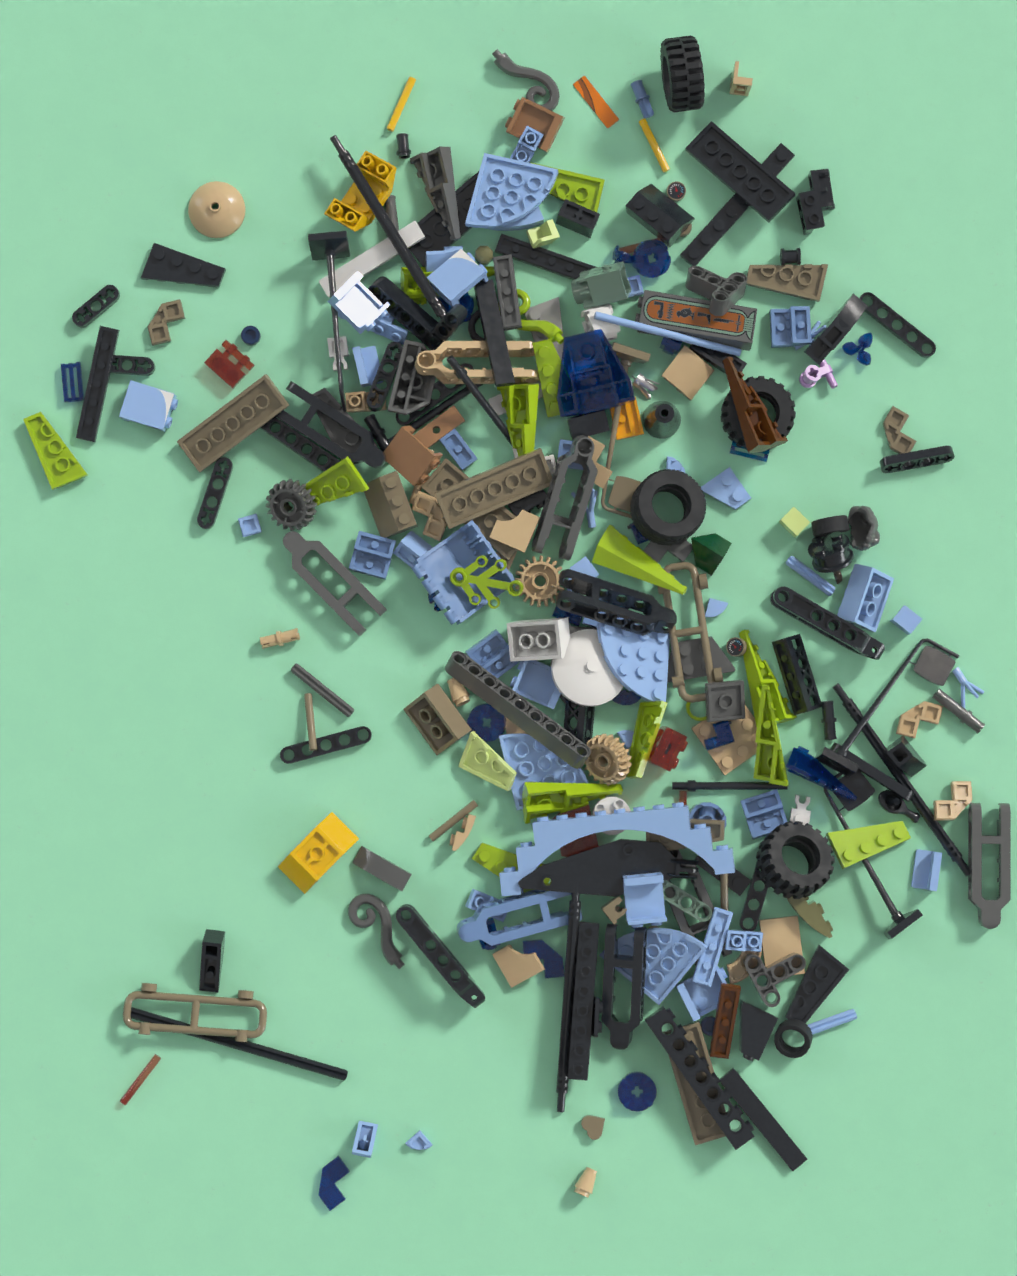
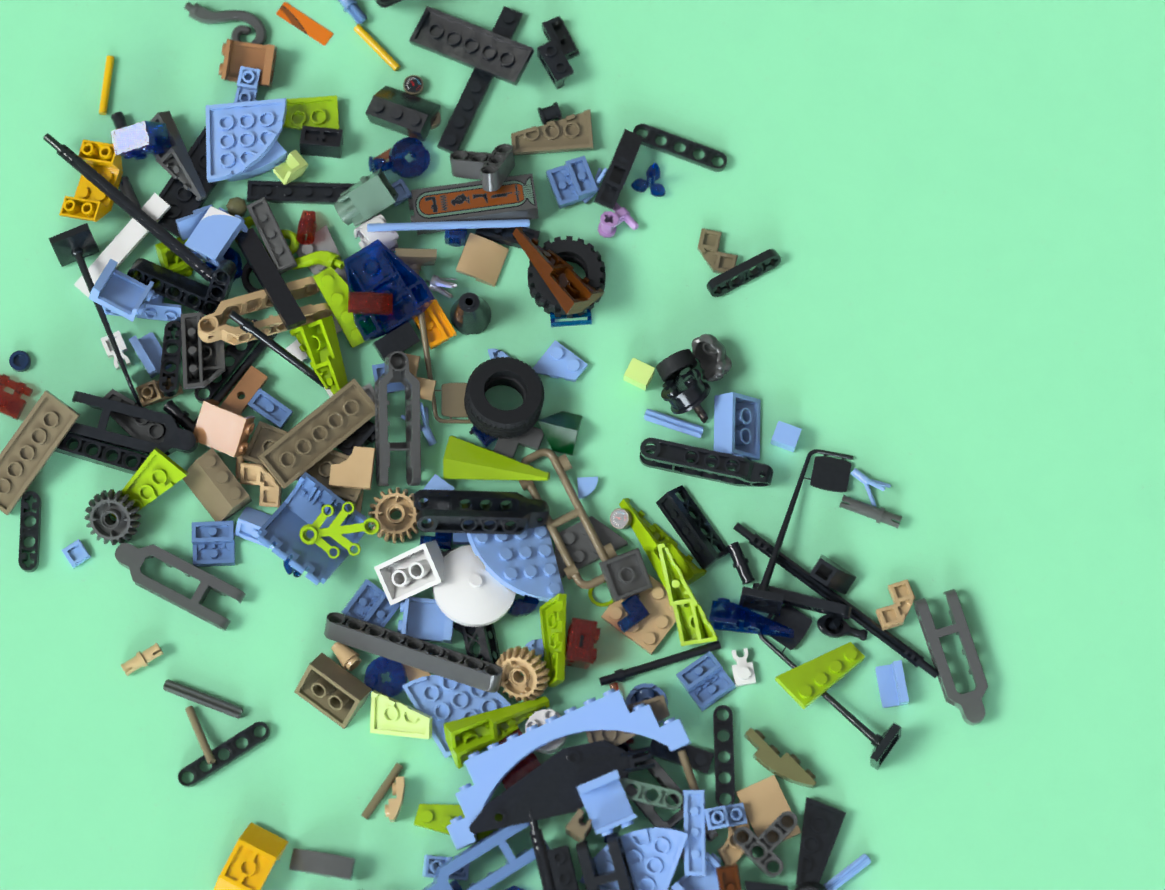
camera: 15 degrees left, 10 degrees down
black tyre [756,821,835,899] -> none
tan tile [896,701,943,738] -> none
none -> clear blue brick [111,121,171,160]
none -> clear red hinge [296,210,317,245]
none -> clear red slope [348,292,393,315]

